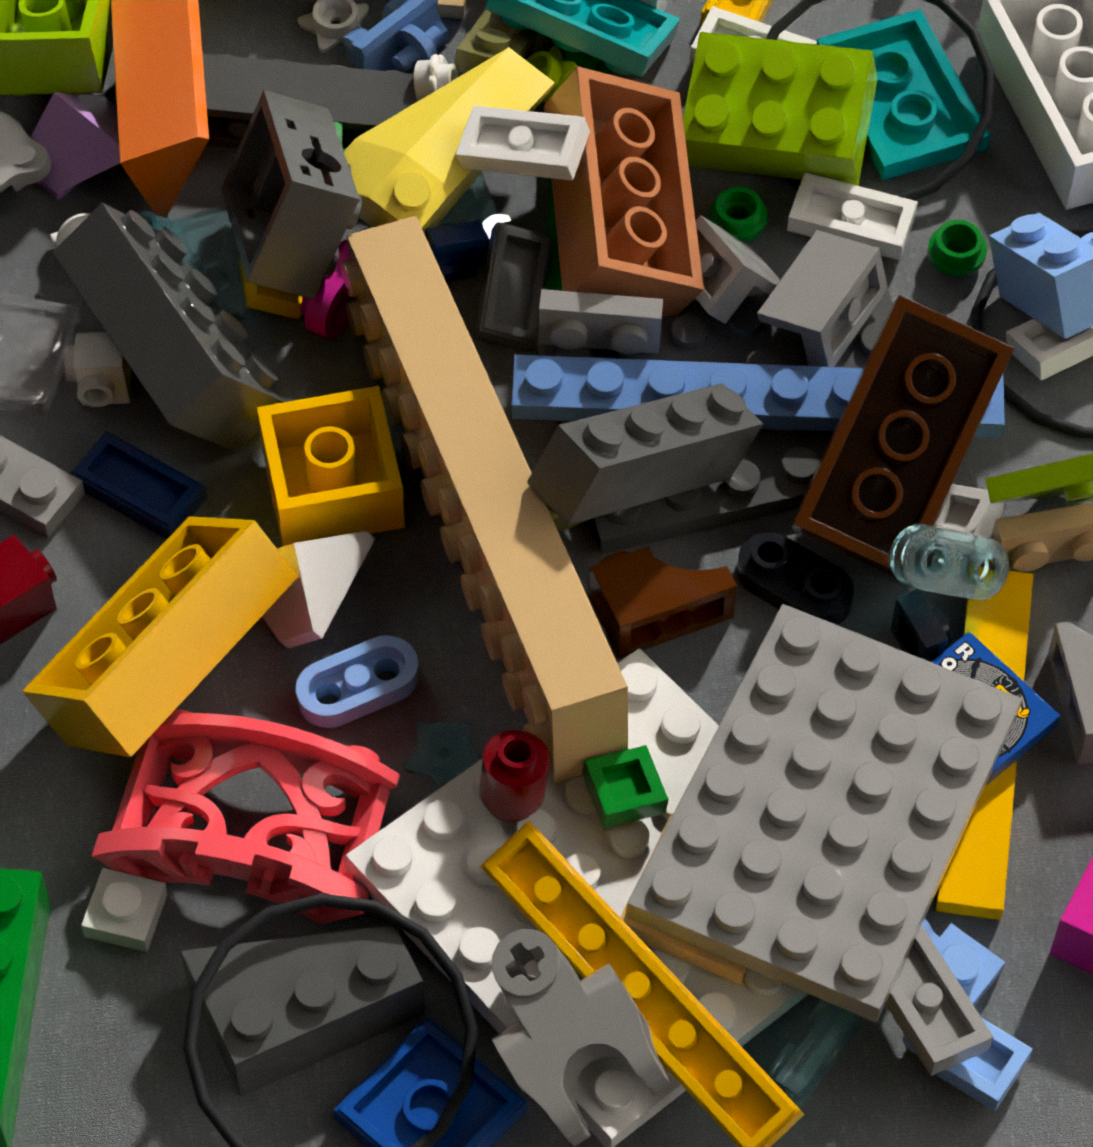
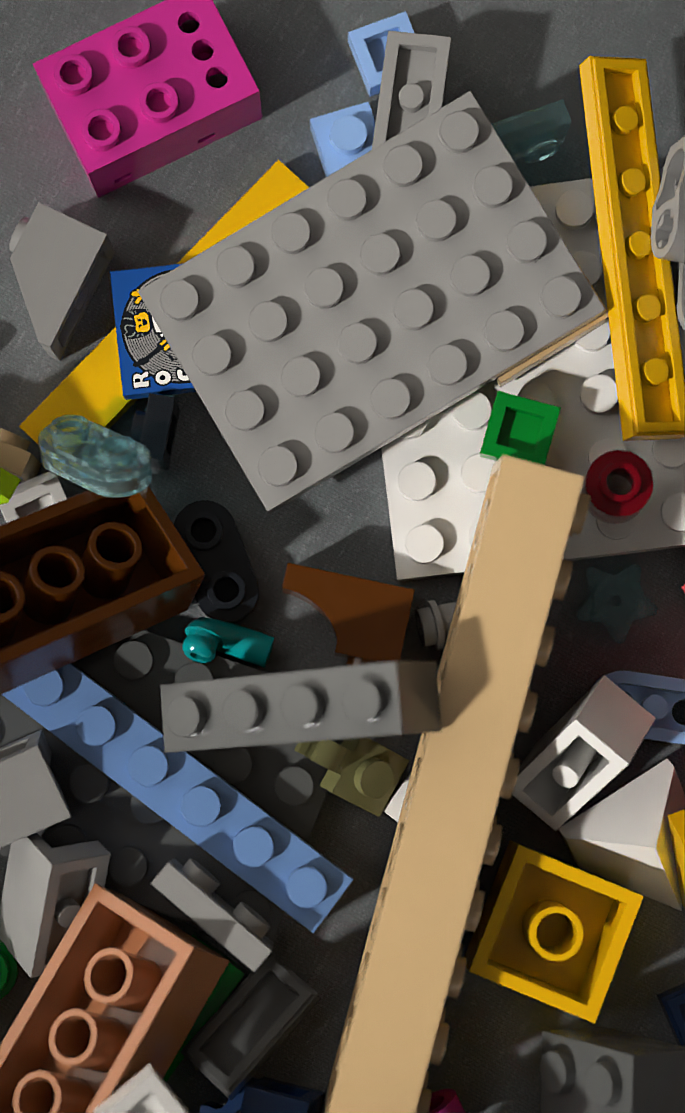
camera: 150 degrees left, 25 degrees up
none -> teal arm [182,617,275,668]
none -> white brick [512,675,656,831]

